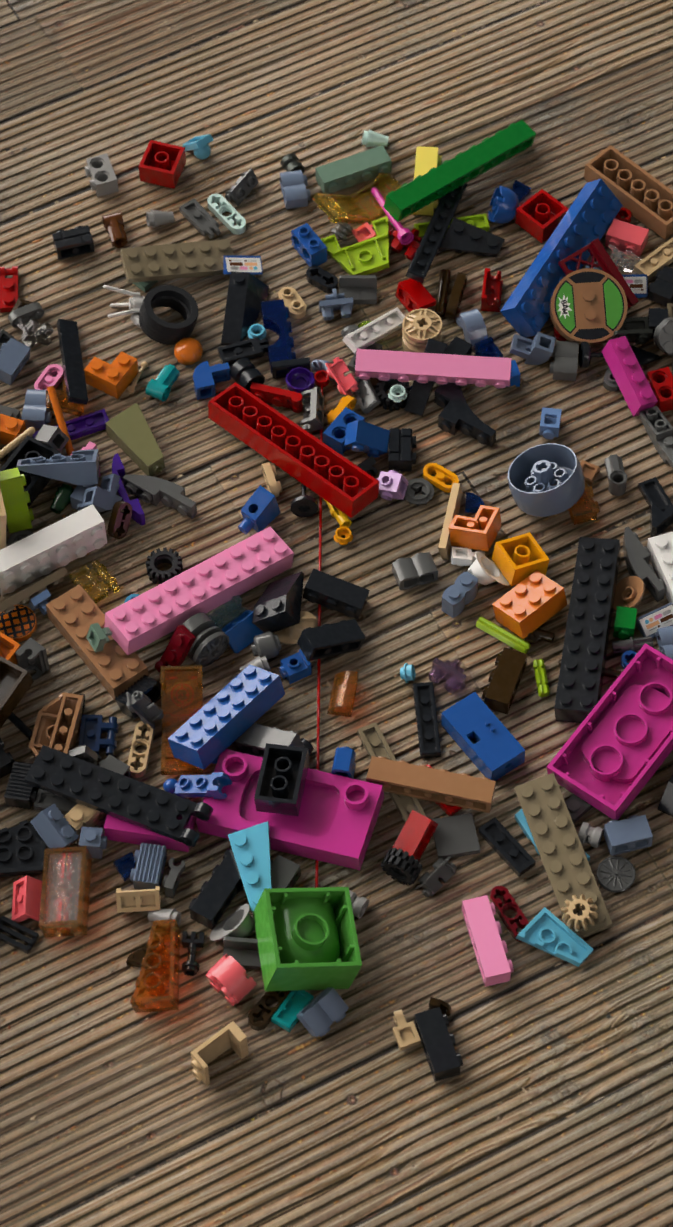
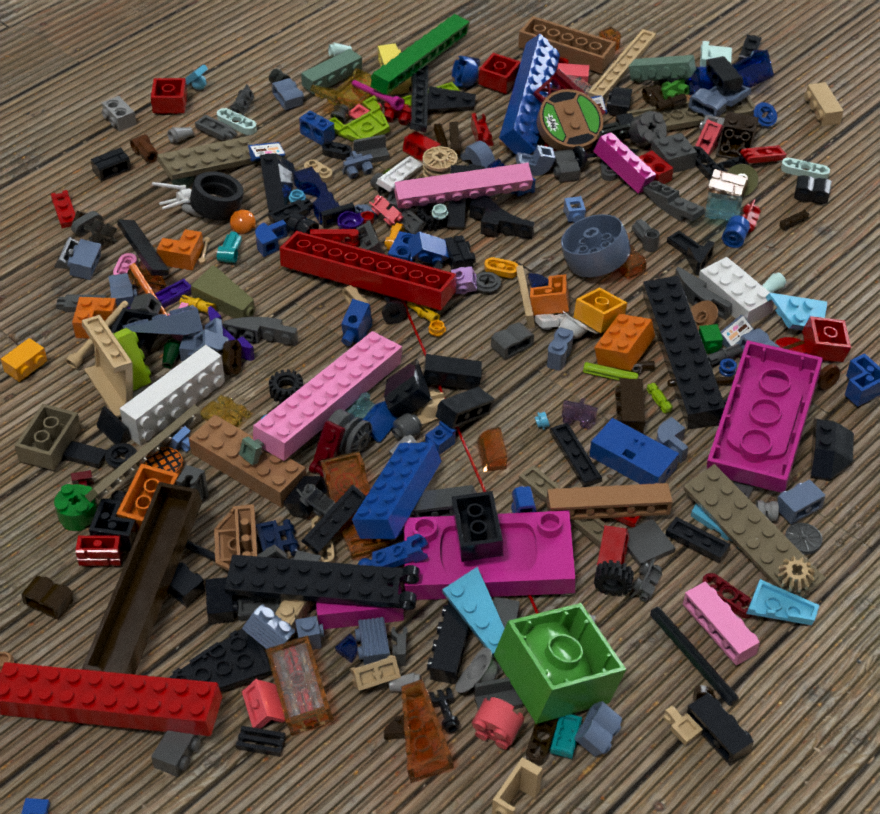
camera: 20 degrees left, 10 degrees down
none -> yellow pin [180,295,217,313]
none -> black plate [301,485,366,555]
none -> black axle [650,606,739,706]
none -> sand blue brick [656,417,688,463]

